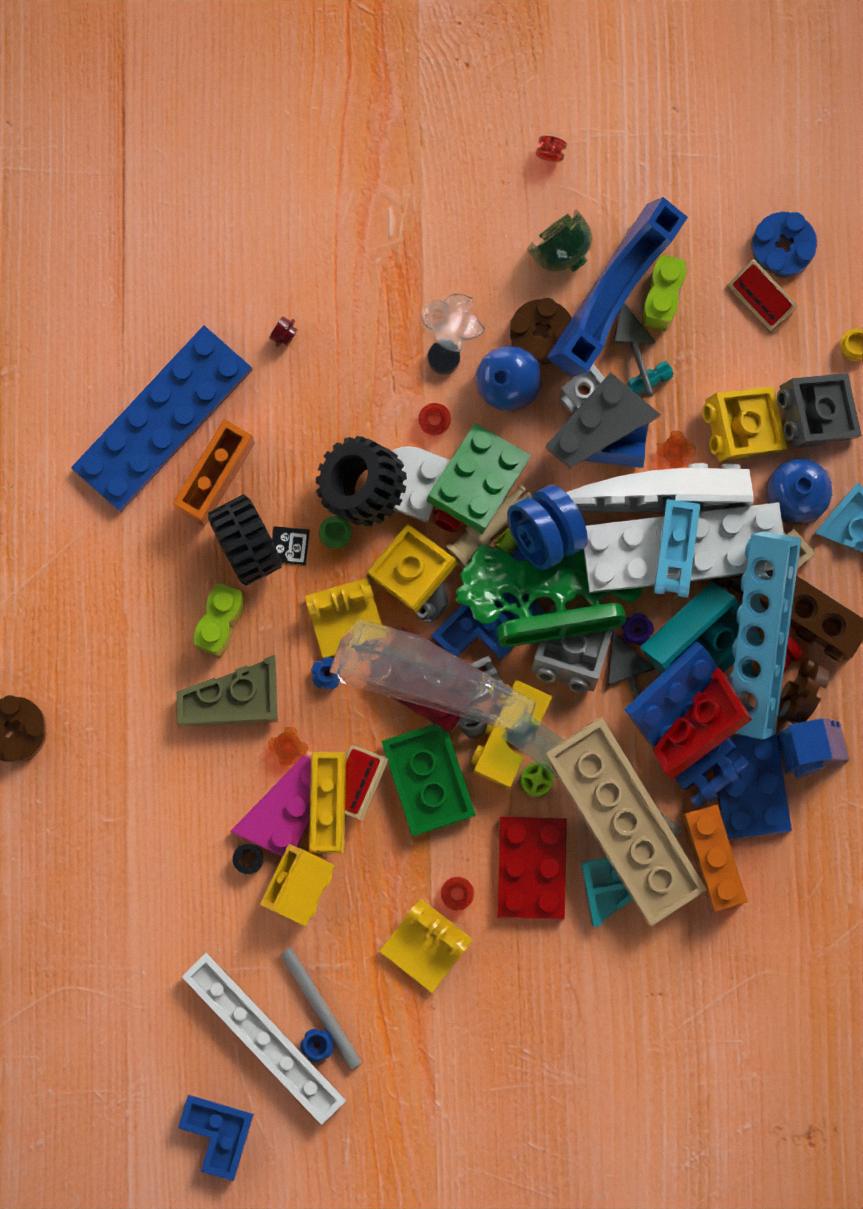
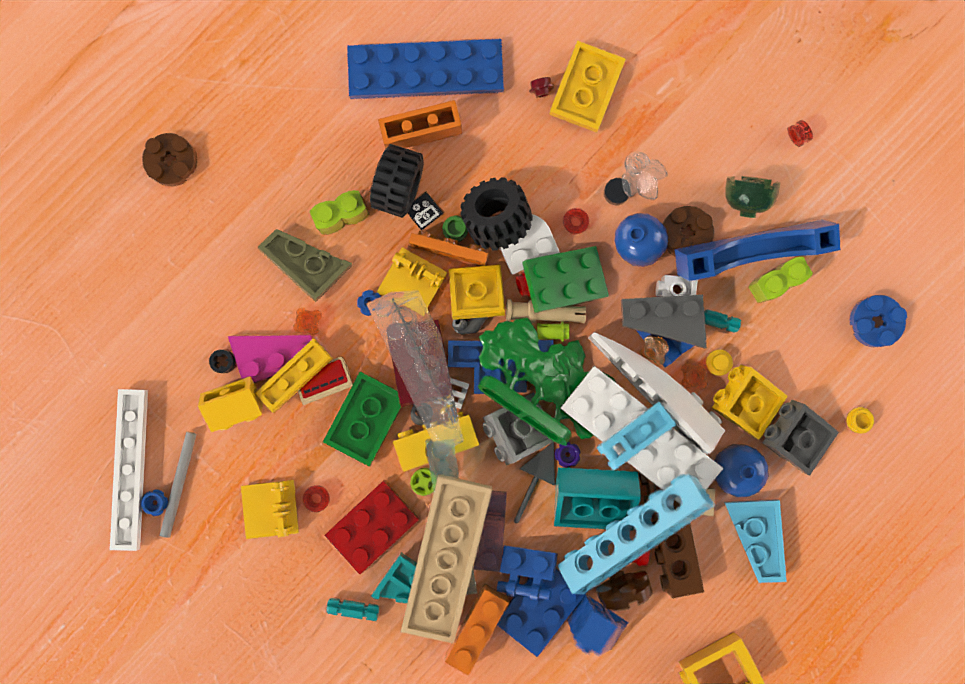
camera: 45 degrees right, 5 degrees up
blue plate [178,1095,254,1181] -> none
blue wheel [507,484,588,570] -> none
dark grey piece [614,303,656,397] -> none
blue plate [624,641,718,749] -> none
red wing [652,667,752,779] -> none
red slope [727,259,797,332] -> none
none -> teal axle [326,598,379,621]
none -> orange plate [409,231,488,266]
none -> plate [474,490,507,572]
none -> yellow plate [549,40,626,133]
none -> clear orange plate [640,335,669,365]
none -> yellow plate [706,349,733,376]

